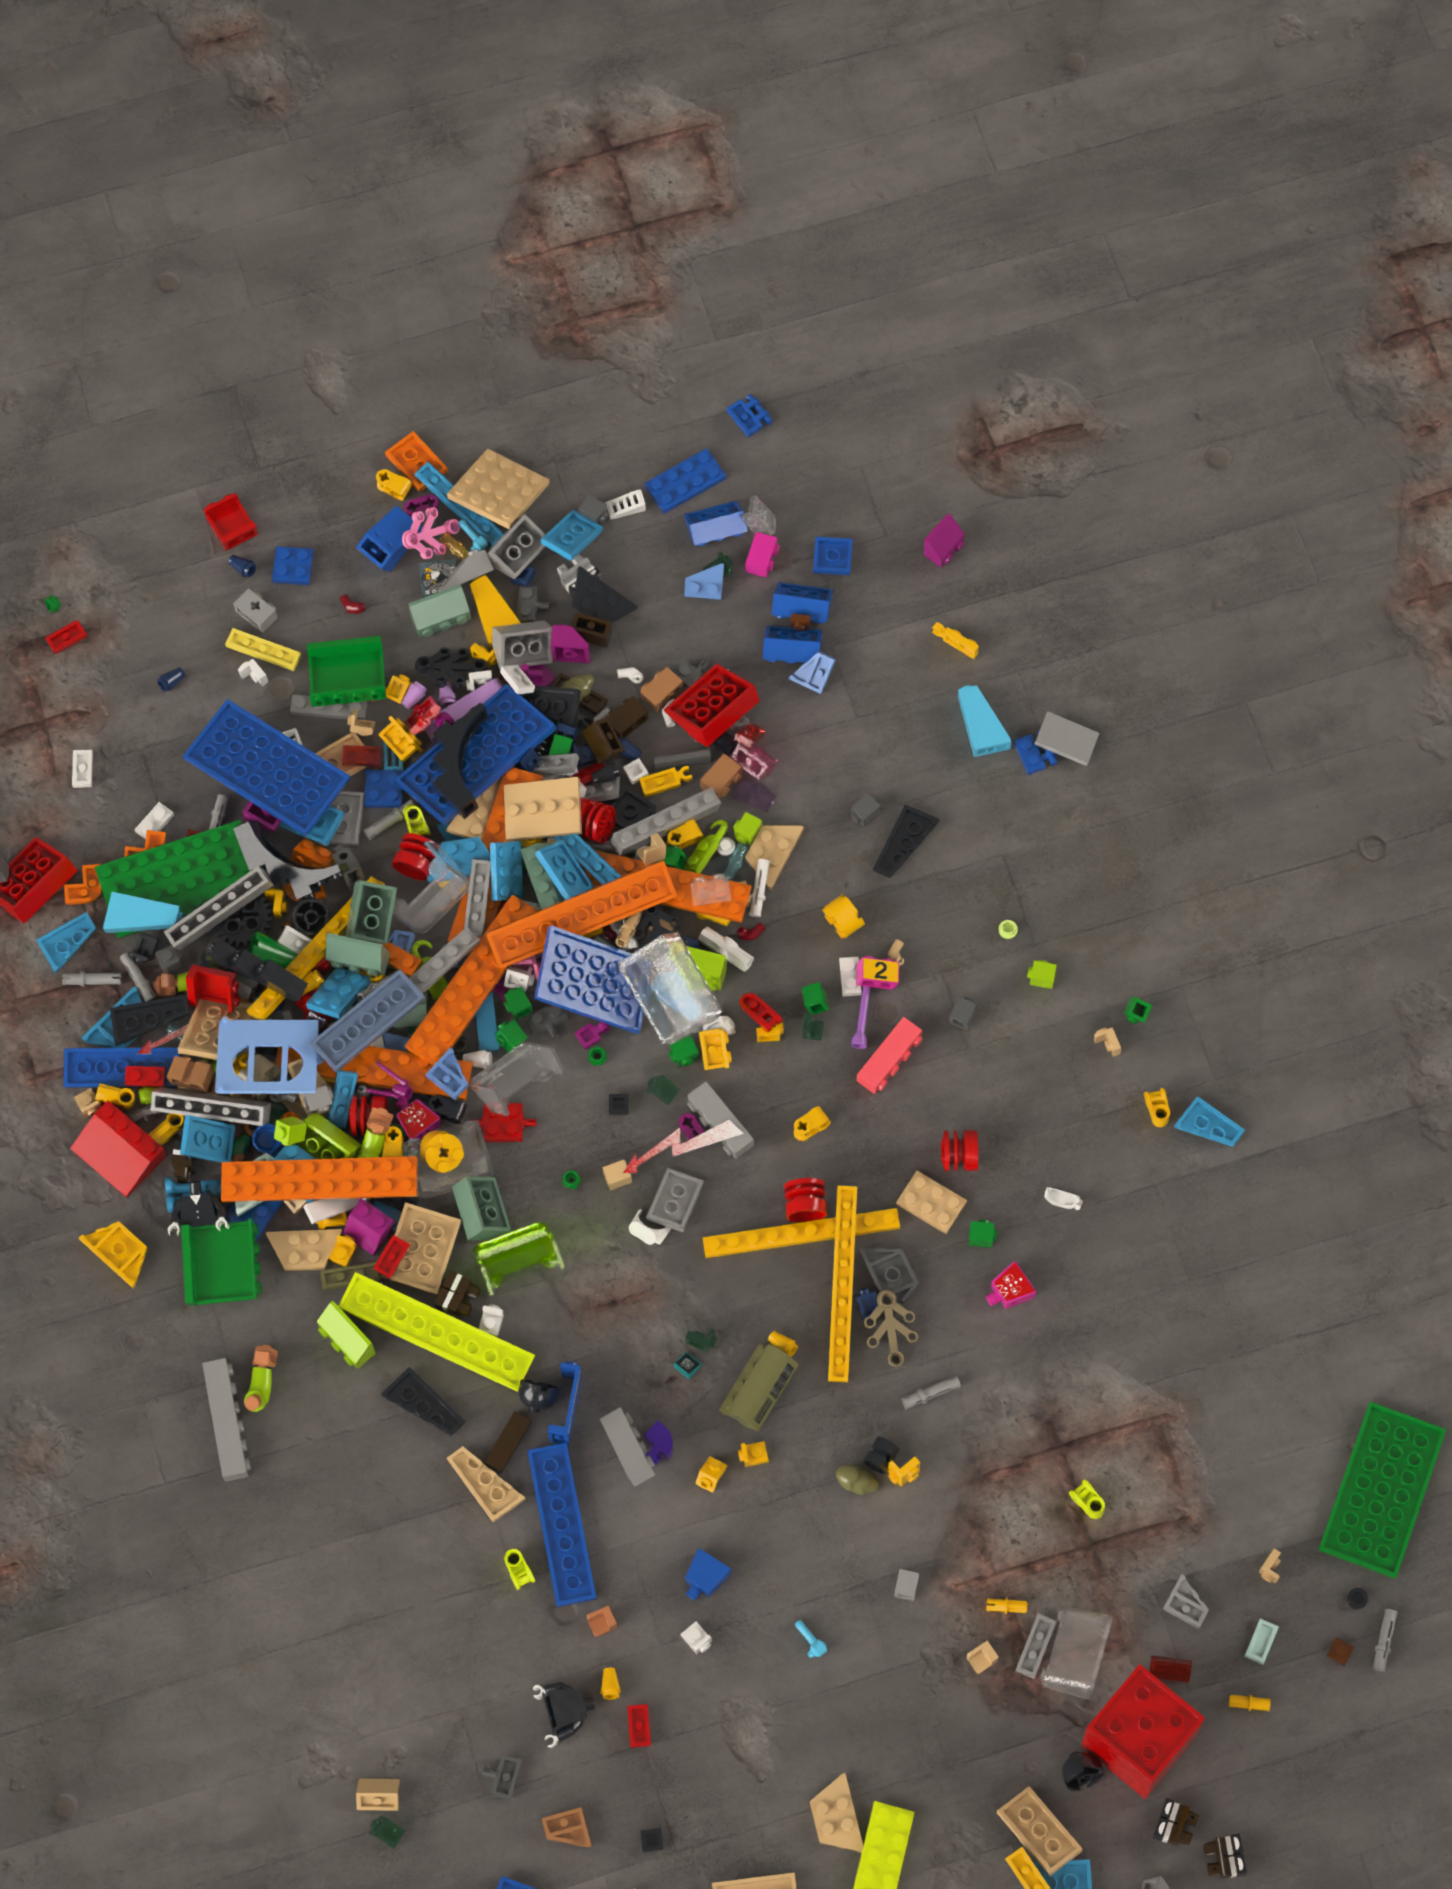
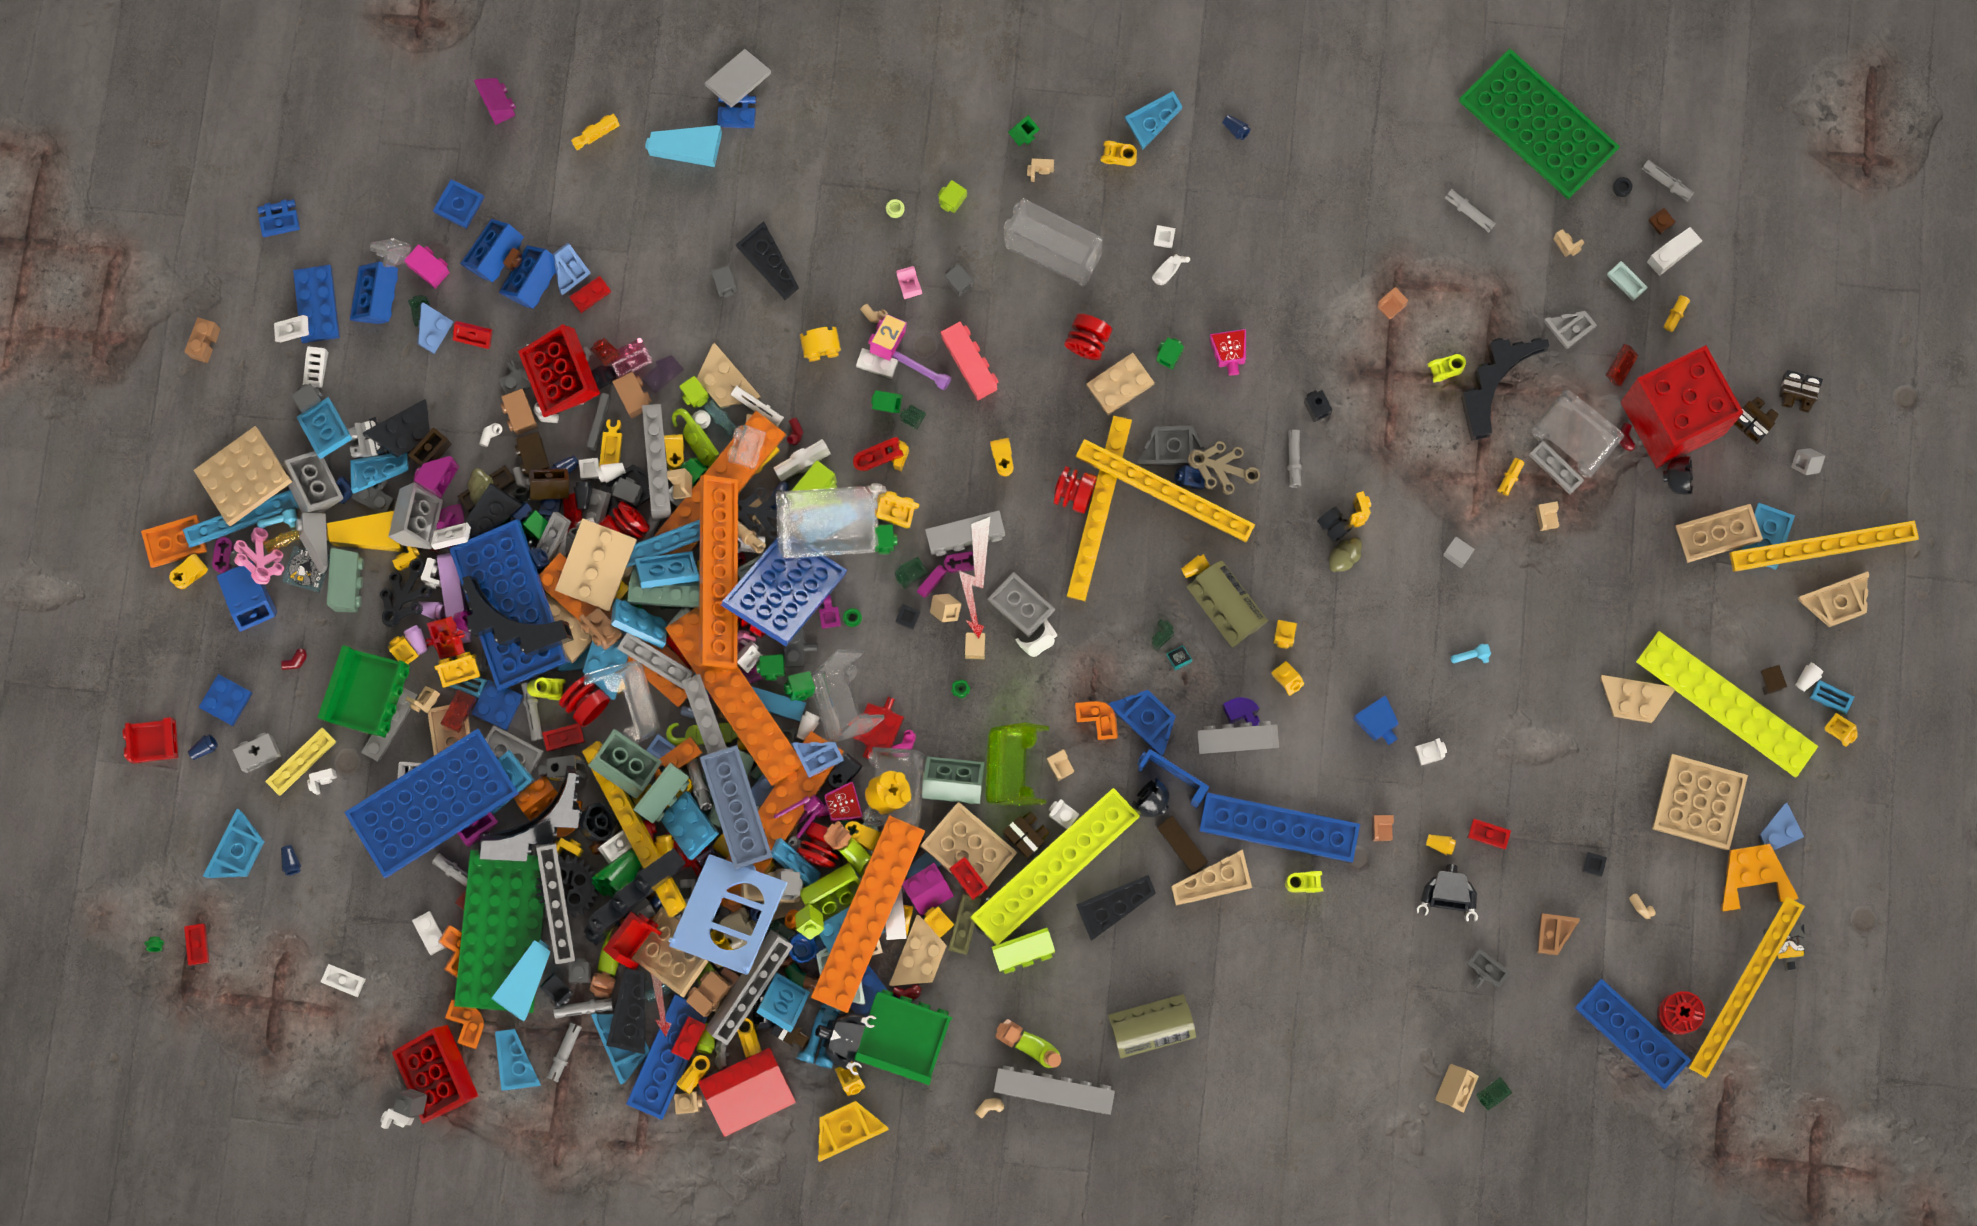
camera: 65 degrees left, 10 degrees up
none -> medium nougat brick [184,317,221,363]
none -> dark azure wing [203,809,265,878]
none -> white plate [274,315,309,343]
none -> dark azure wing [350,453,409,494]
none -> red plate [453,321,493,349]
none -> red plate [542,723,585,752]
none -> red plate [569,276,611,313]
none -> medium nougat bracket [579,607,623,650]
none -> white cone [596,463,626,483]
none -> dark grey brick [611,477,643,508]
none -> yellow bracket [835,1061,865,1096]
none -> dark pink arm [892,730,916,755]
none -> dark red arm [893,984,921,1000]
none -> bright pink bracket [896,266,922,299]
none -> magenta beam [917,565,947,598]
none -> tan panel [930,594,961,622]
none -> tan arm [974,1098,1004,1118]
none -> clear container [1003,198,1103,287]
none -> tan panel [1047,749,1074,781]
none -> orange plate [1075,701,1118,740]
none -> blue wing [1108,690,1176,756]
none -> olive brick [1108,994,1197,1059]
none -> white plate [1154,225,1176,248]
none -> dark blue cone [1222,115,1251,140]
none -> black brick [1304,390,1332,422]
none -> nougat panel [1377,287,1408,319]
none -> light grey pin [1445,189,1496,233]
none -> black arch [1461,338,1549,441]
none -> dark red arm [1618,423,1635,451]
none -> white slope [1647,227,1702,276]

